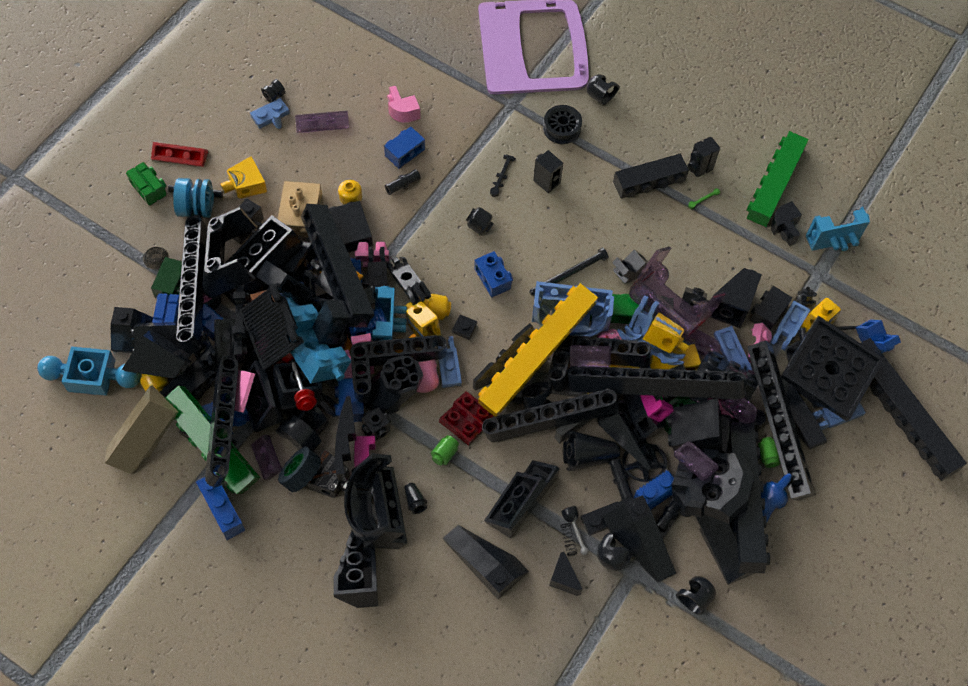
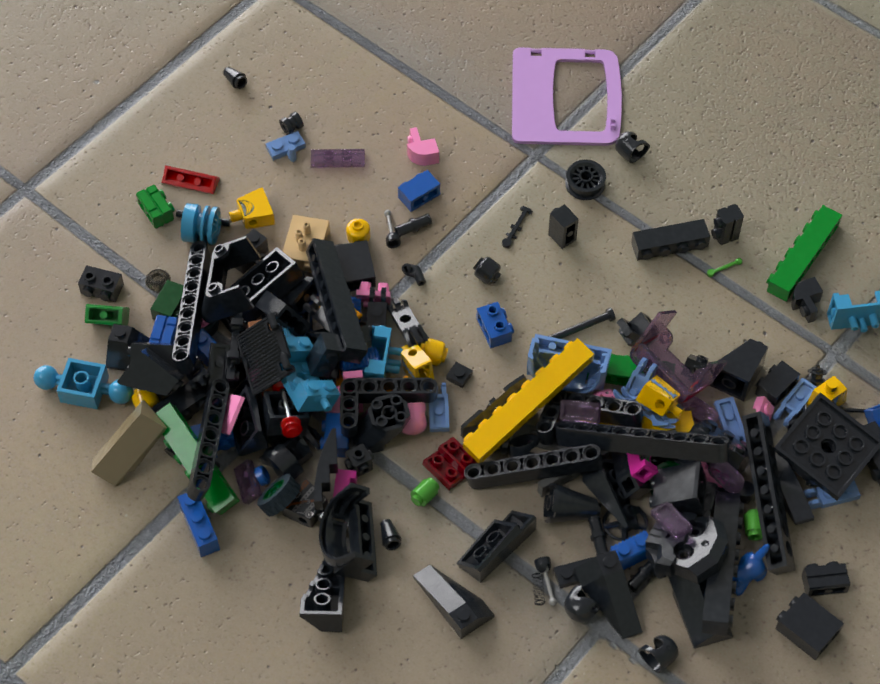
camera: 10 degrees right, 5 degrees down
black slope [549,552,583,596] -> none
none -> black brick [78,265,124,302]
none -> green brick [85,304,130,326]
none -> black cone [223,67,247,89]
none -> blue tile [254,465,271,486]
none -> black hinge [384,210,401,248]
none -> black arm [402,263,426,286]
none -> black brick [775,592,844,661]
none -> black brick [802,561,850,597]

